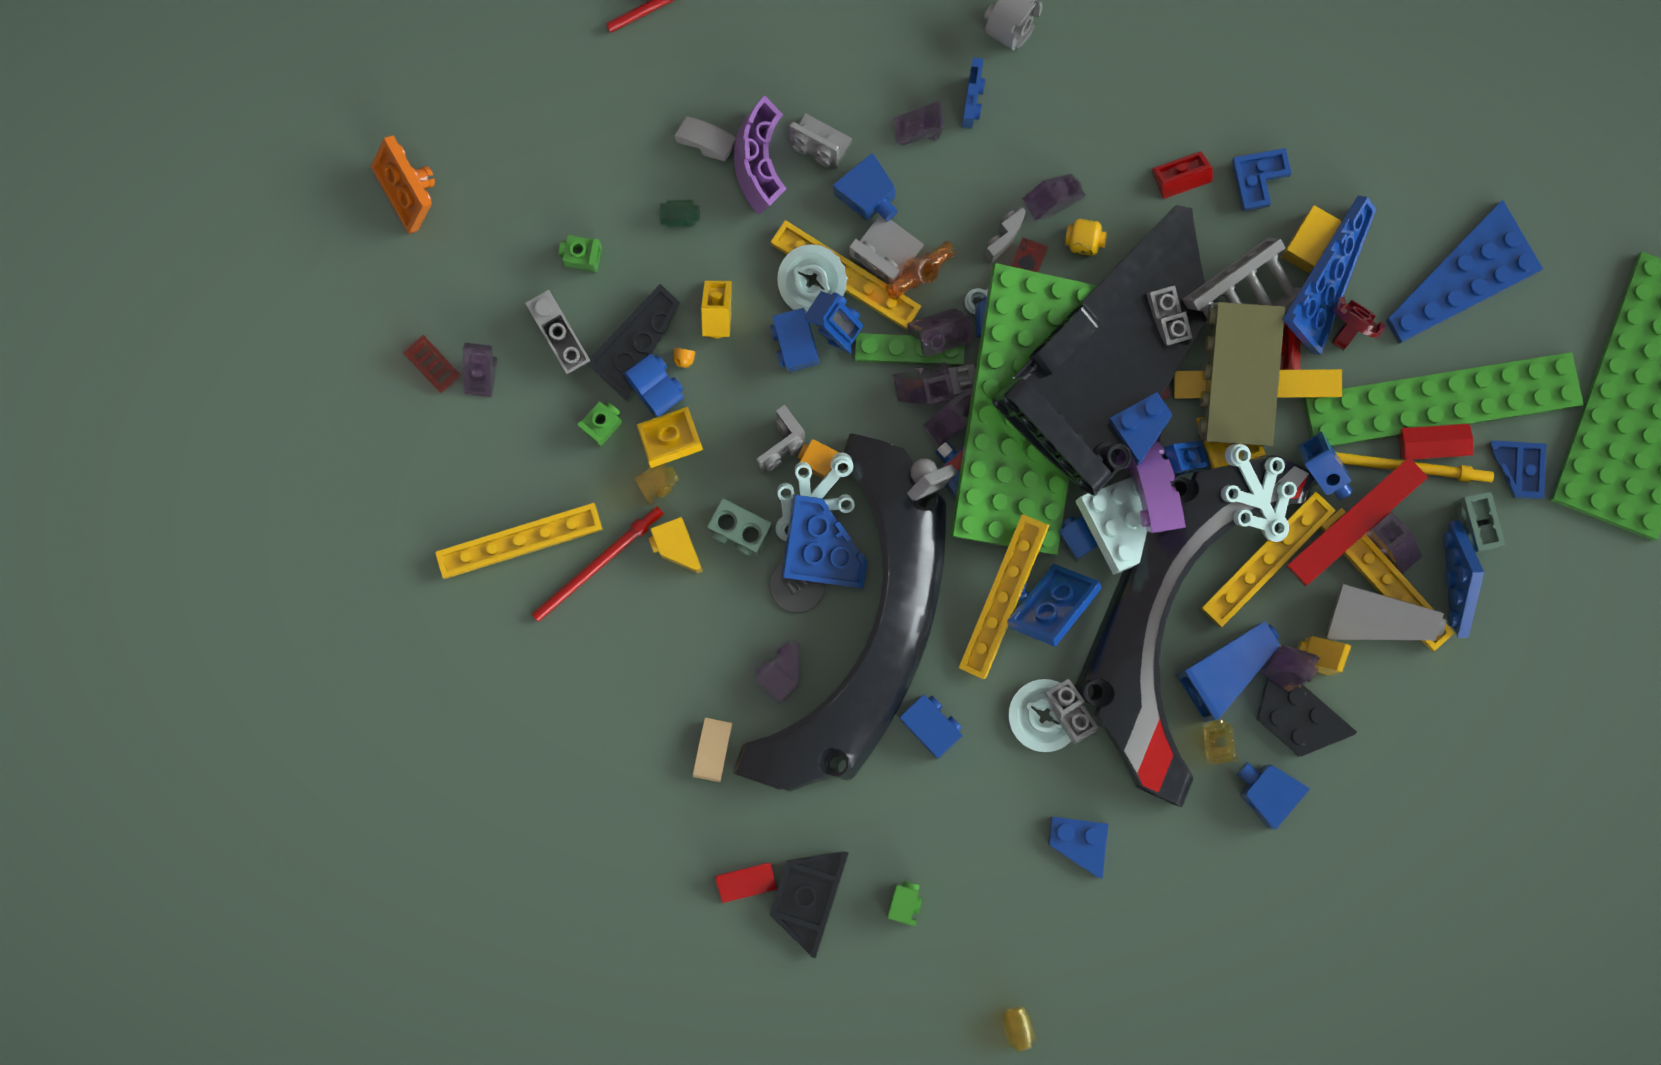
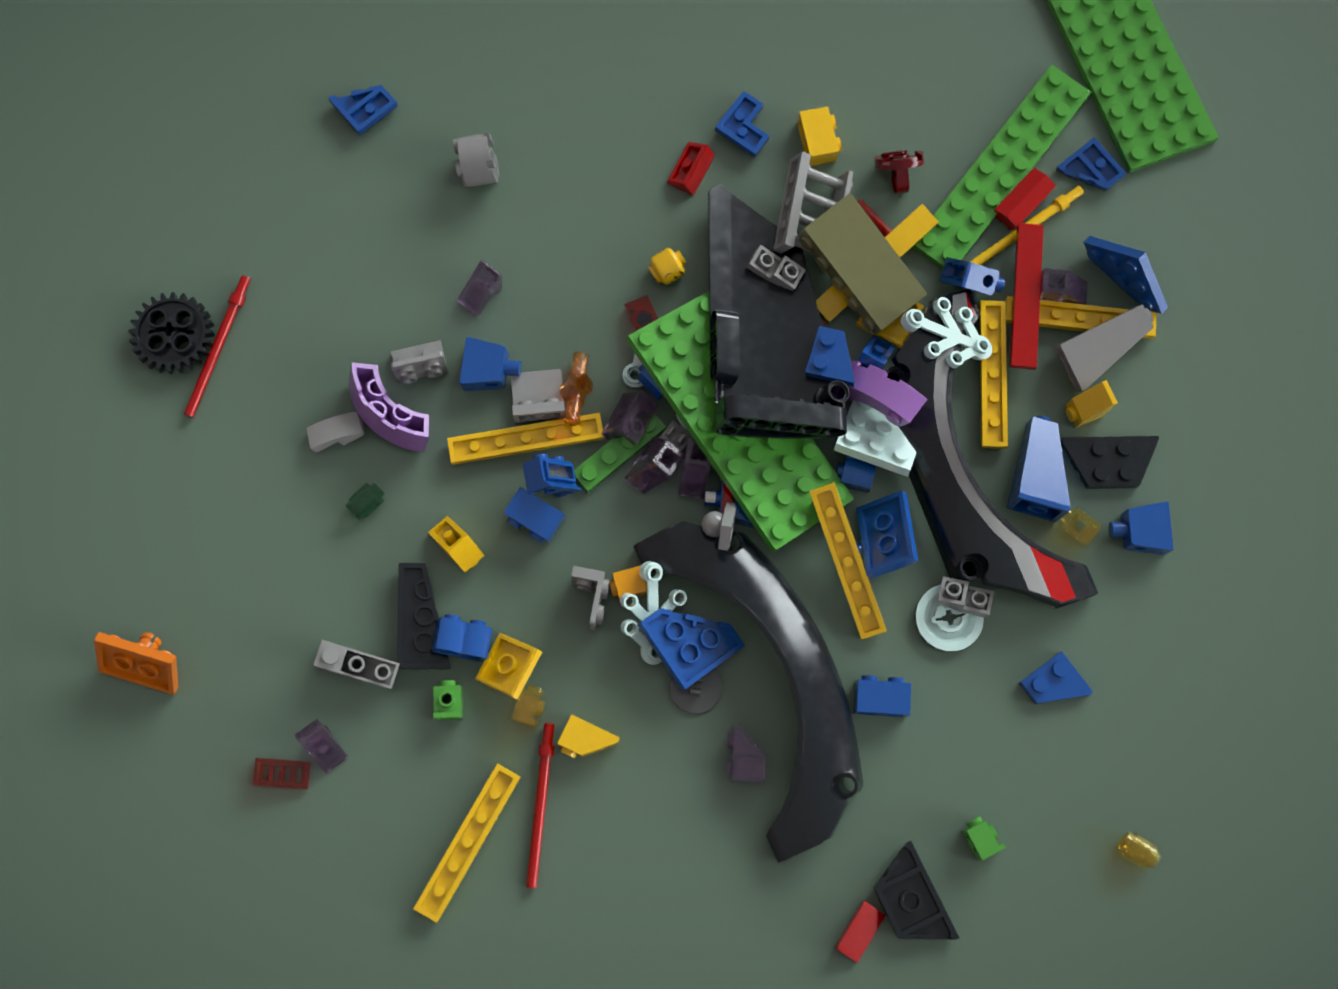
camera: 50 degrees left, 5 degrees down
bright green brick [559,235,602,272] -> none
light orange hinge [673,348,696,368] -> none
tan slope [693,718,732,782] -> none
sand green brick [707,498,772,557] -> none
light aqua gear [777,244,848,312] -> none
blue wing [962,57,985,128] -> none
light grey slope [985,207,1026,264] -> none
clear purple slope [1022,174,1086,221] -> none
clear purple slope [1261,645,1320,692] -> none
blue wing [1283,196,1376,355] -> none
blue wing [1386,200,1543,344] -> none
sand green brick [1454,492,1506,554] -> none

